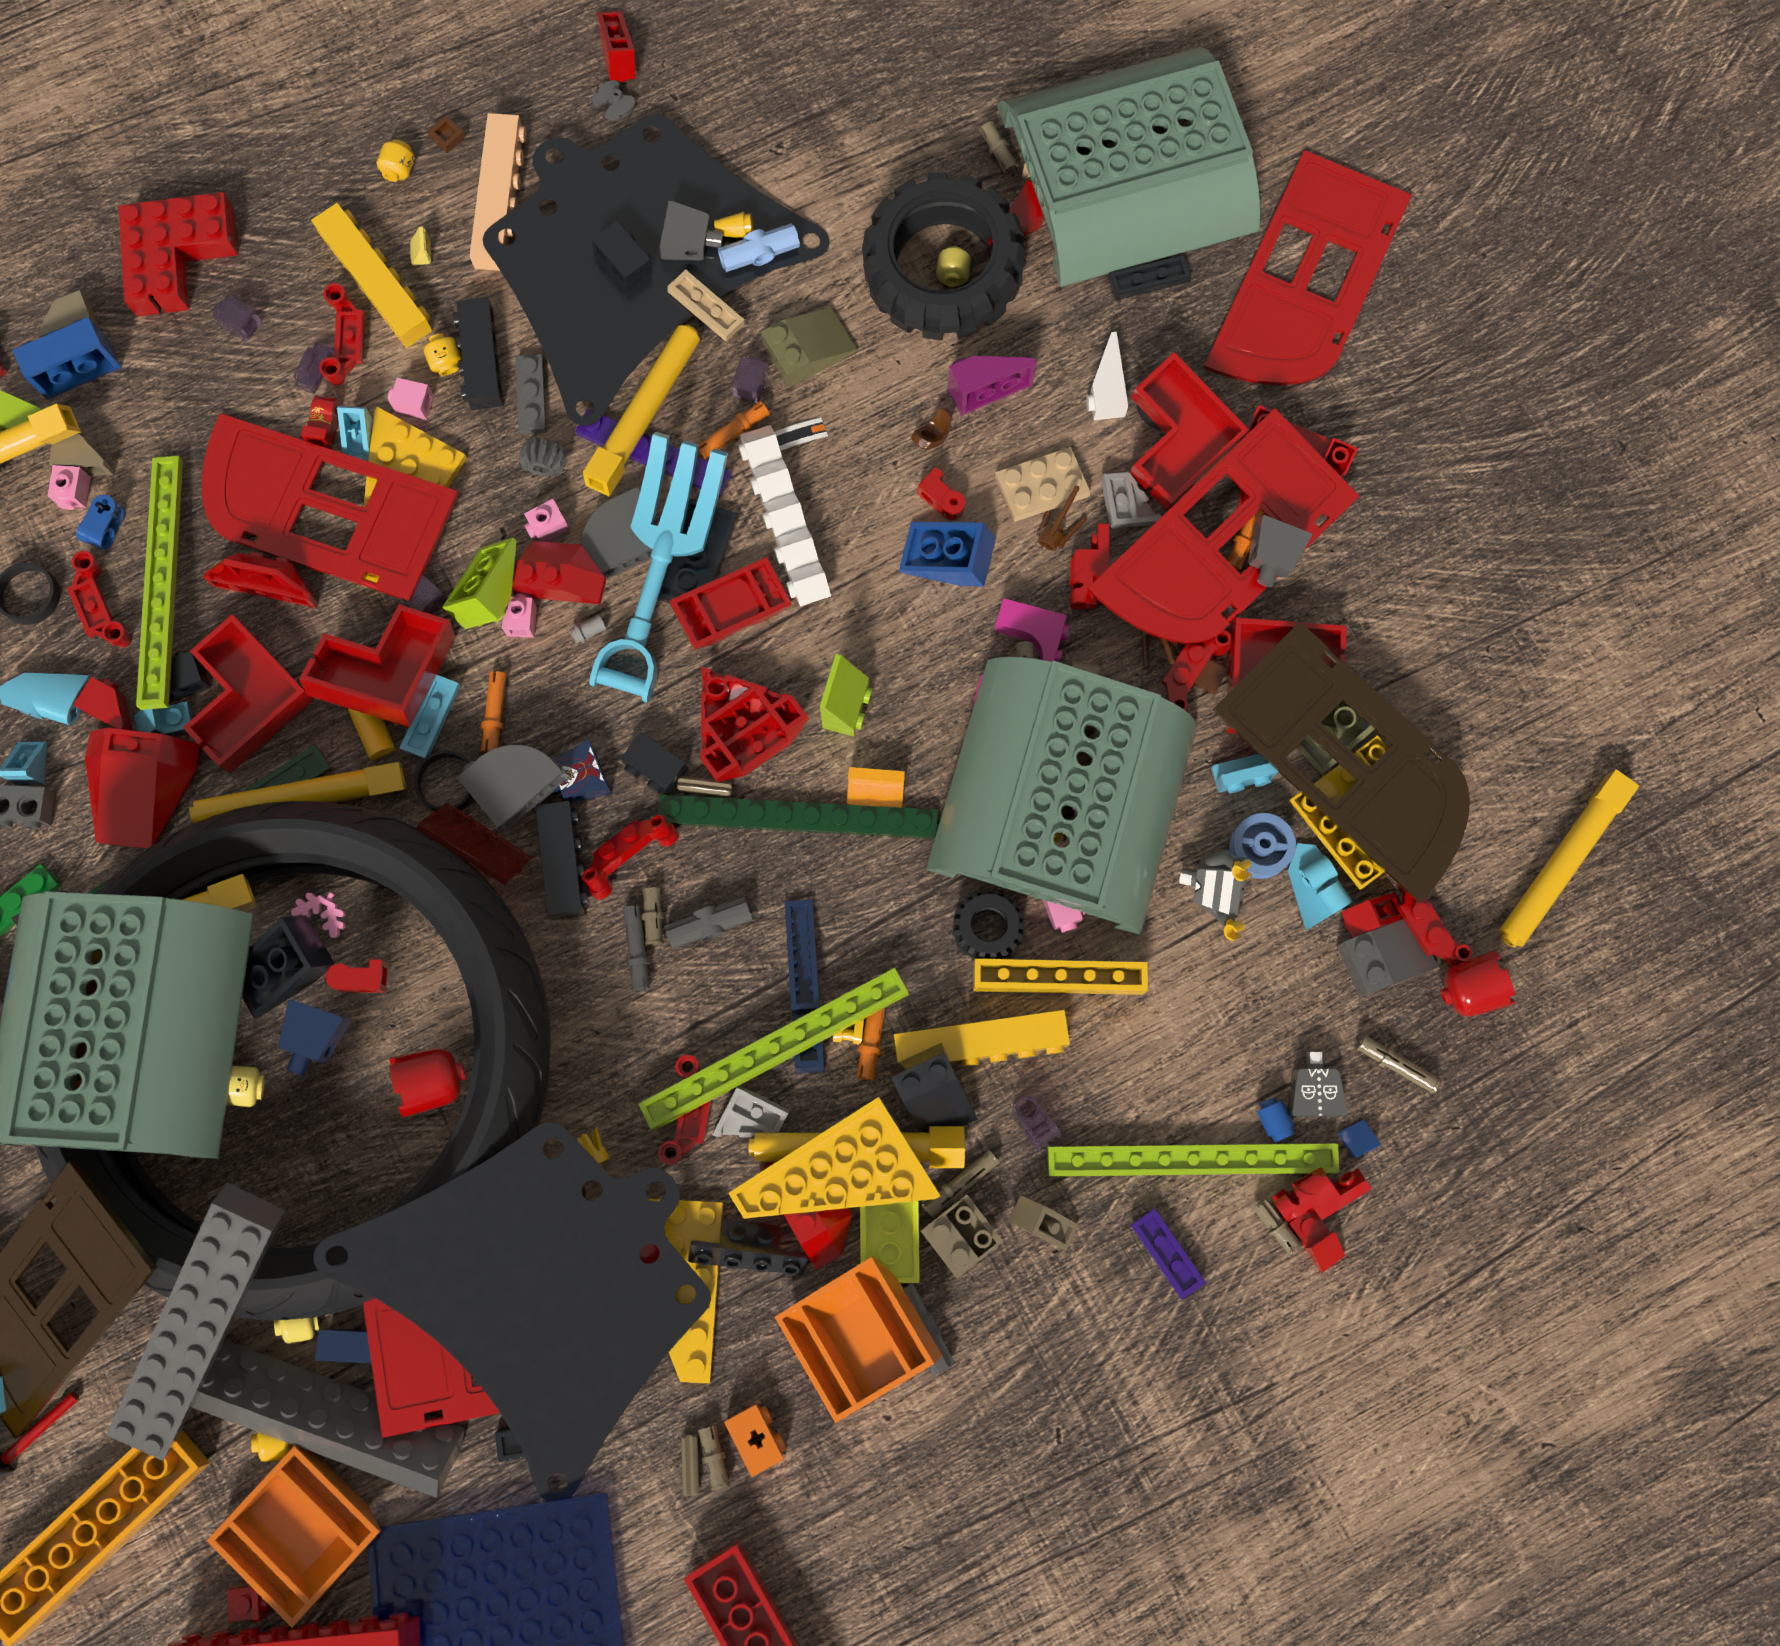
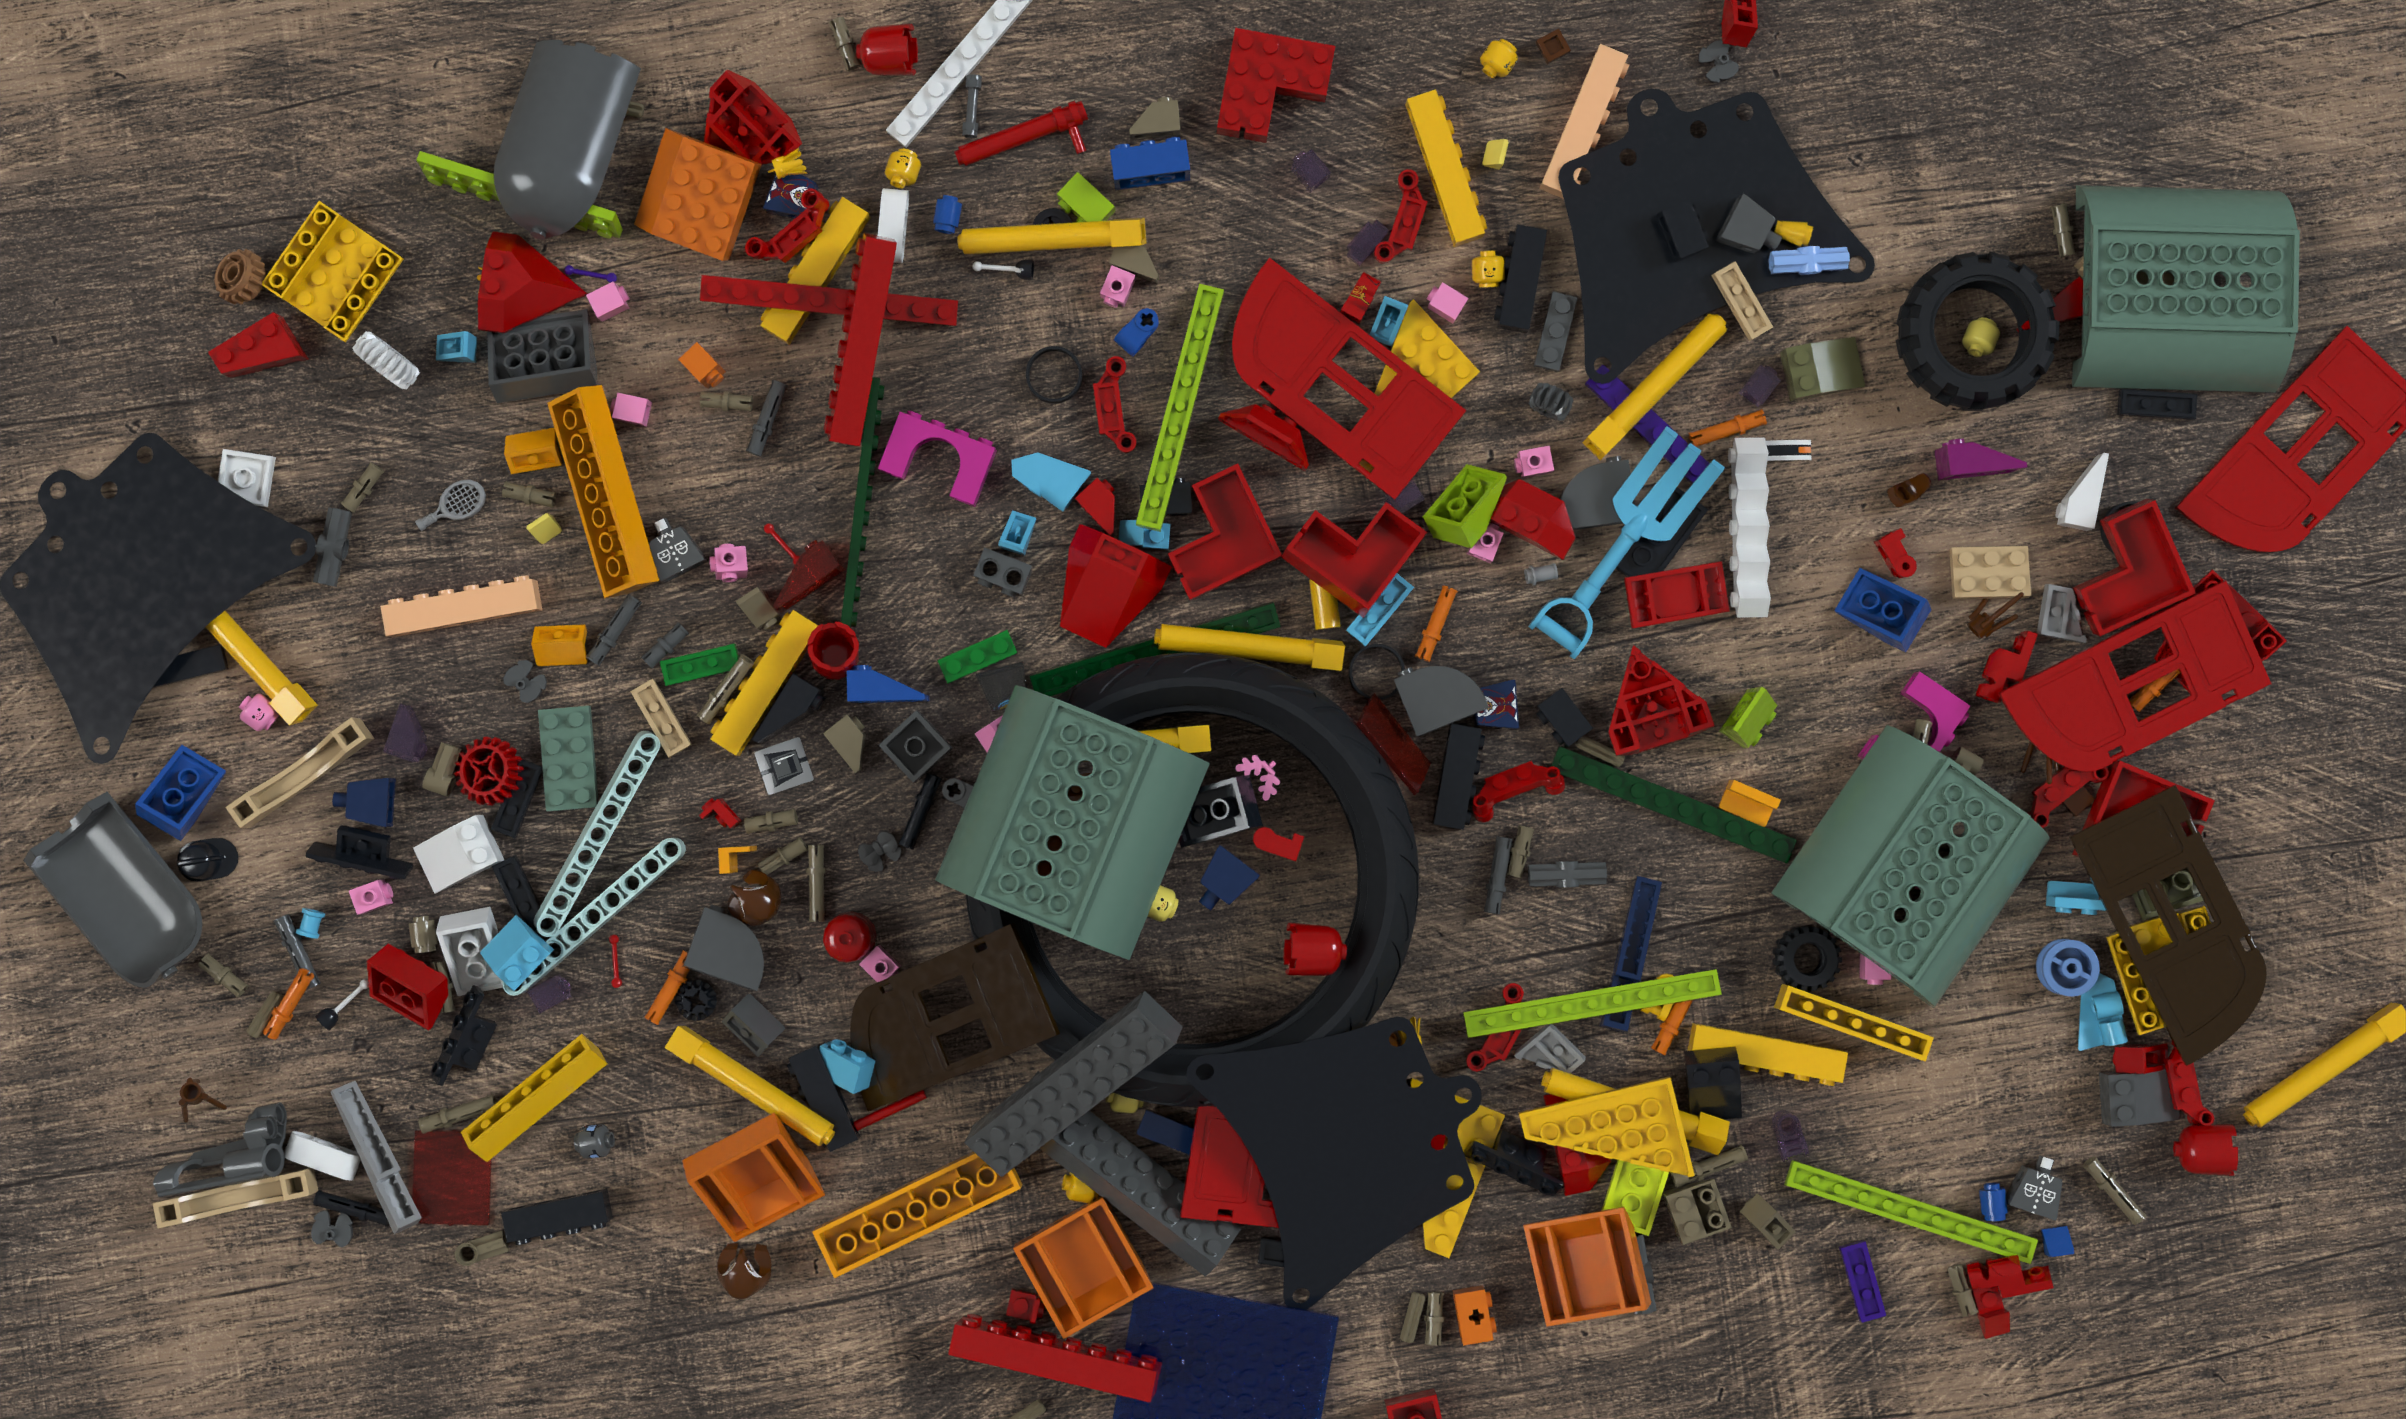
camera: 15 degrees right, 10 degrees up
torso [1180,850,1252,941] -> none
dark grey torso [1248,515,1312,587] -> none

